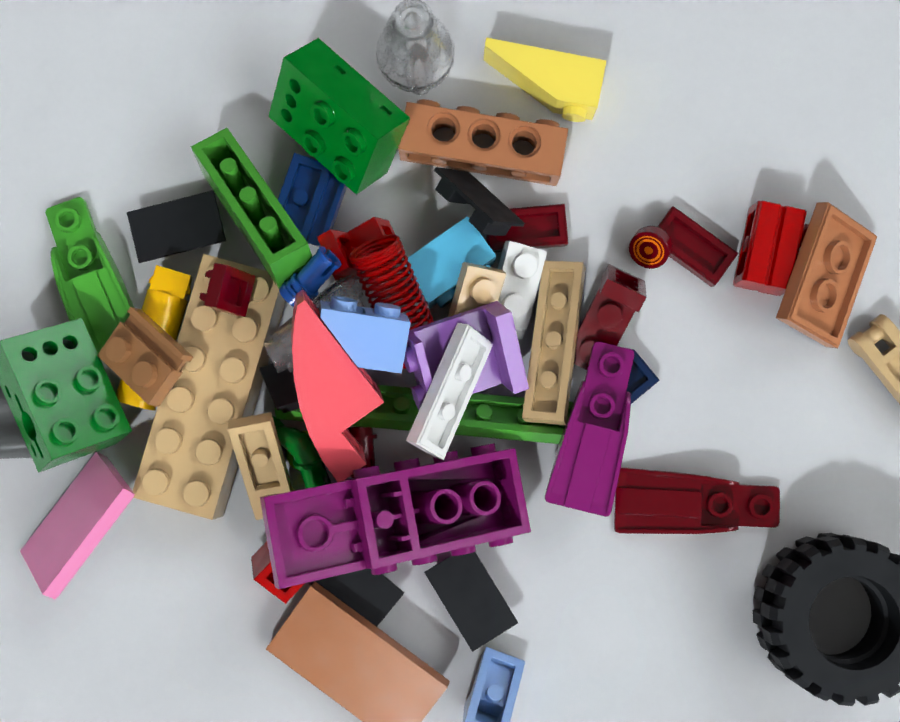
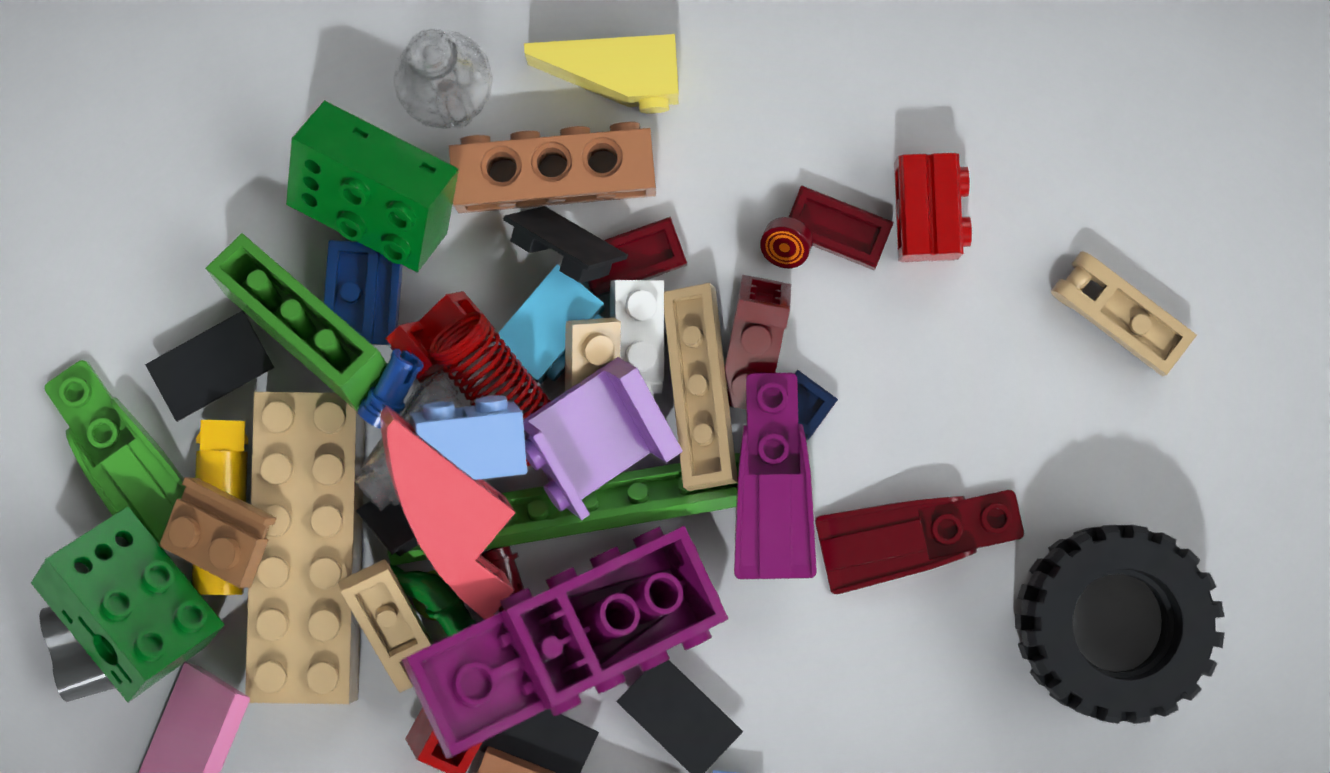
camera: 15 degrees left, 0 degrees up
dark red tile [199,263,256,317] -> none
white tile [406,323,493,460] -> none
nougat tile [776,202,877,349] -> none

